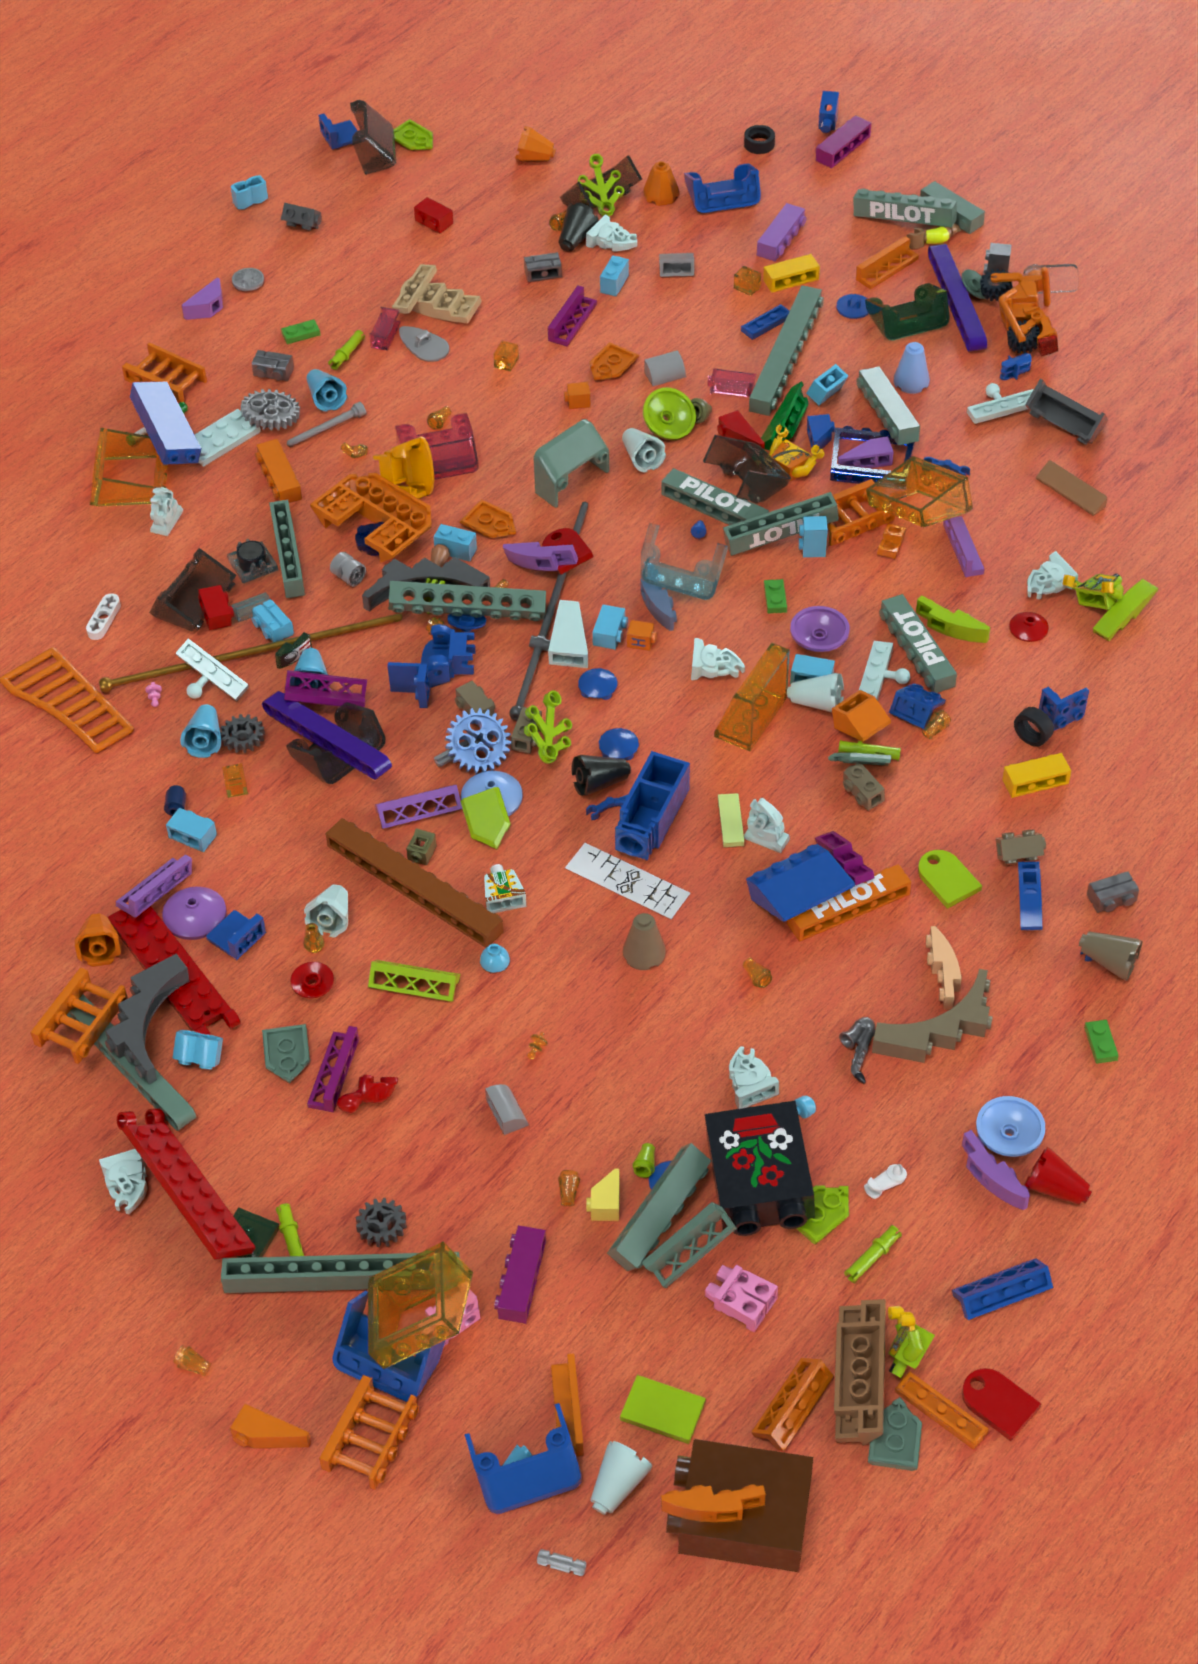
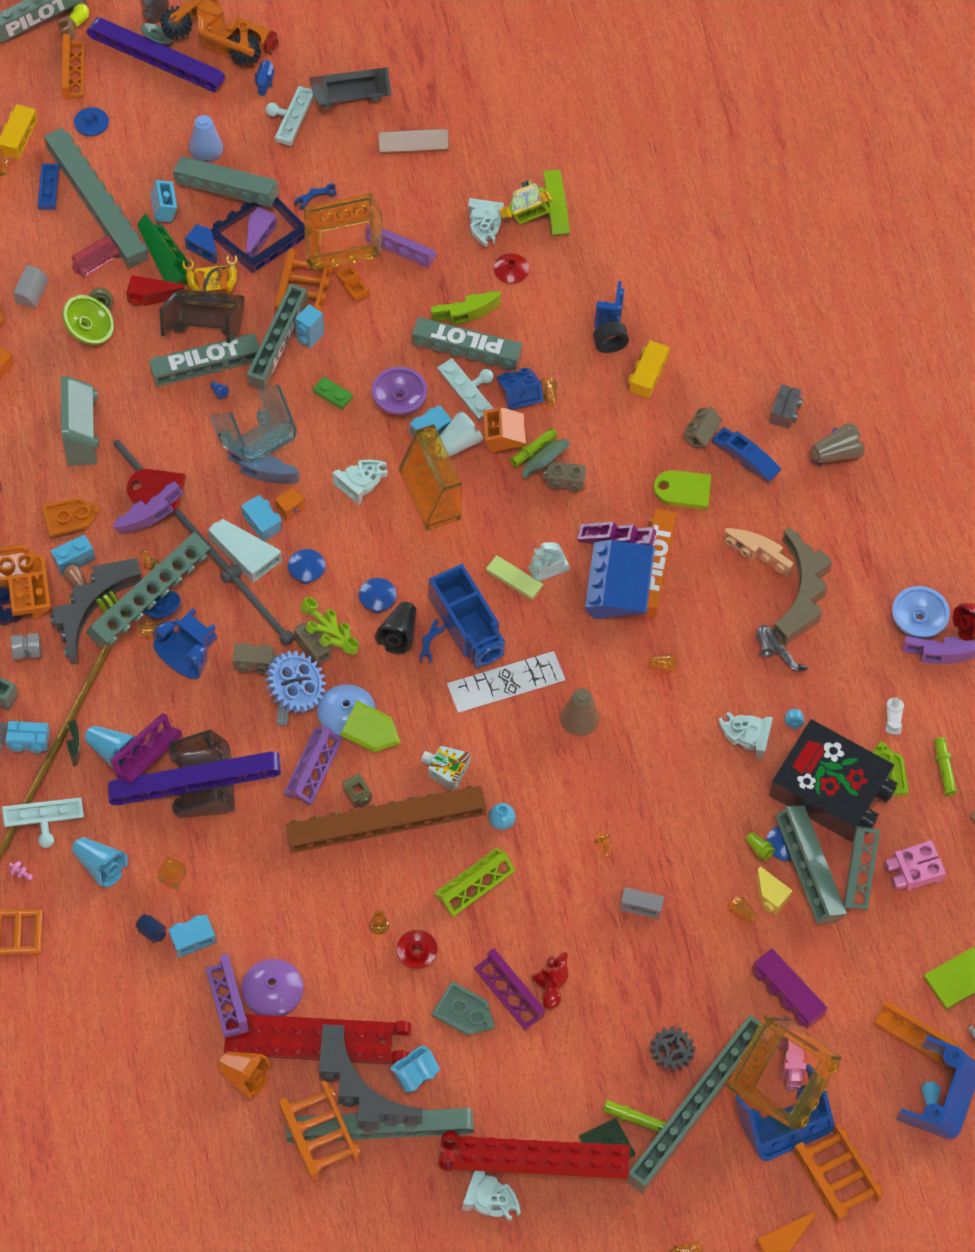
camera: 55 degrees left, 10 degrees up
blue bracket [206,910,266,960] -> none
dark grey gear [220,714,265,753] -> none
light aqua cone [304,884,348,937] -> none
blue bracket [387,662,430,708] -> none
light aqua cone [622,428,666,472] -> none
clear green windscreen [865,283,950,340] -> none
bright green plate [1084,1020,1119,1064] -> none

